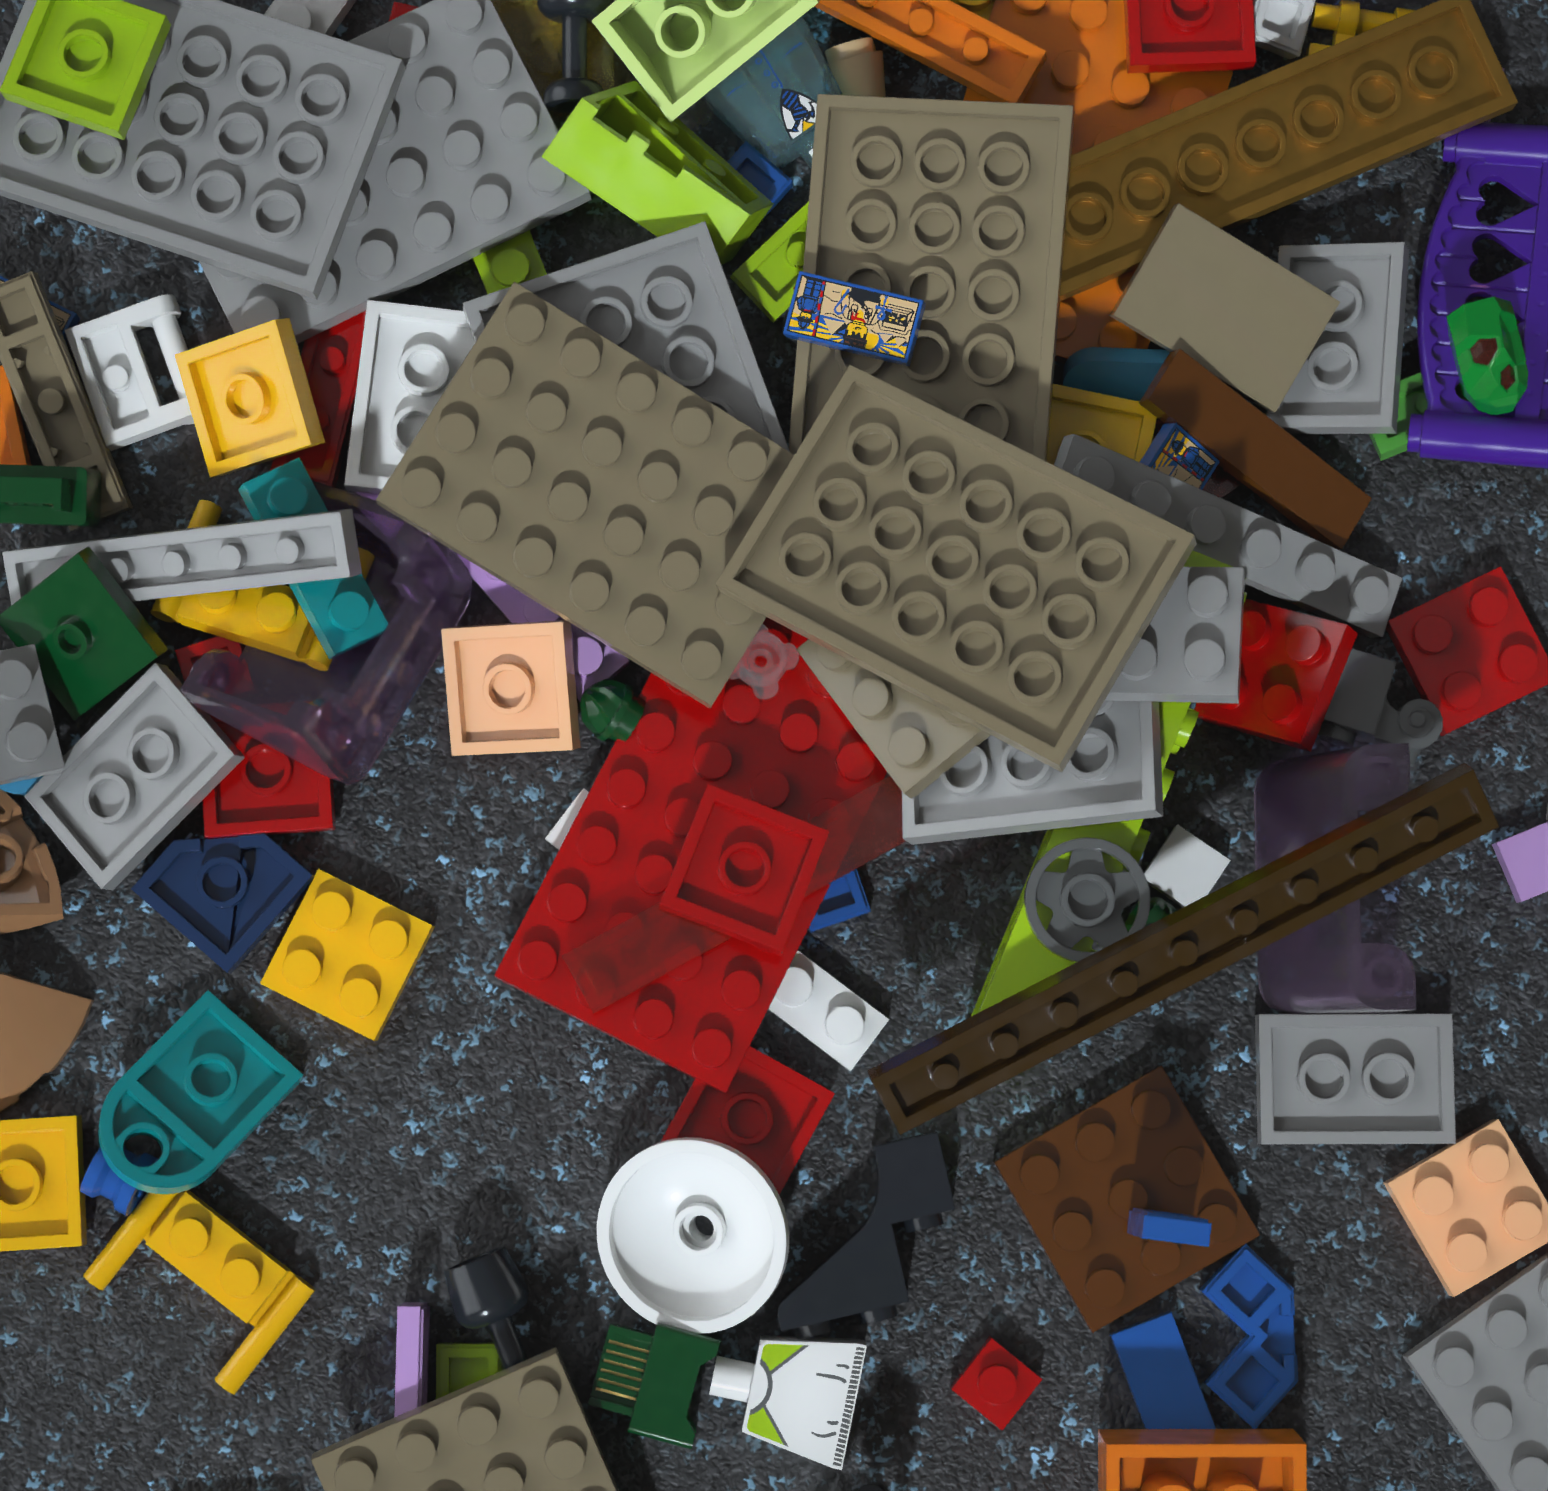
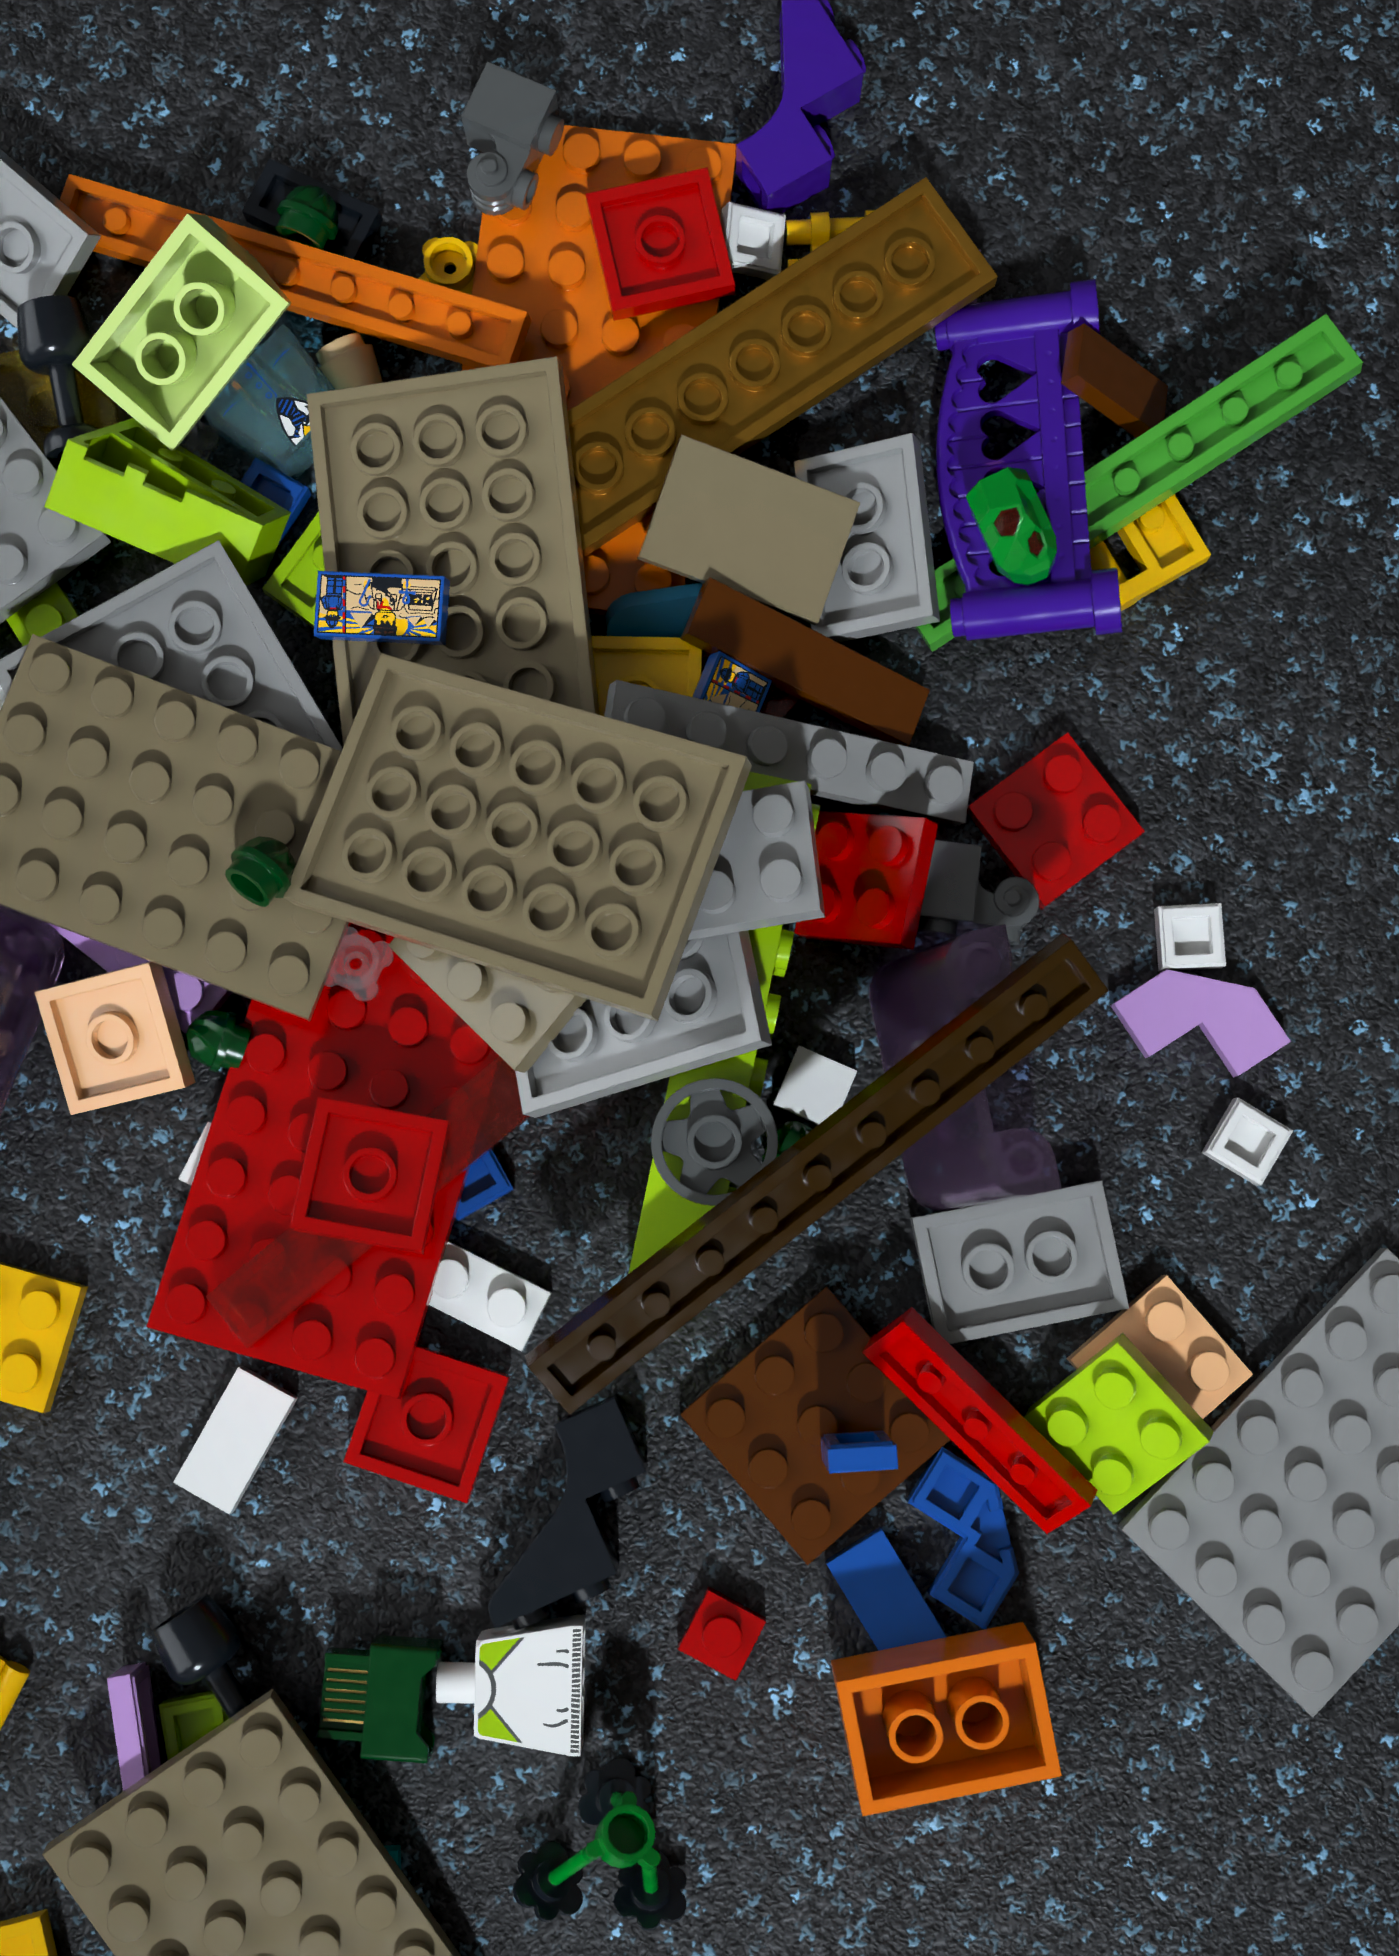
camera: 10 degrees left, 0 degrees up
white dish [597,1137,789,1334] -> none
none -> white tile [173,1366,298,1514]
none -> dark green plate [225,836,296,907]
none -> red plate [862,1307,1098,1534]
none -> lime plate [1024,1333,1214,1515]

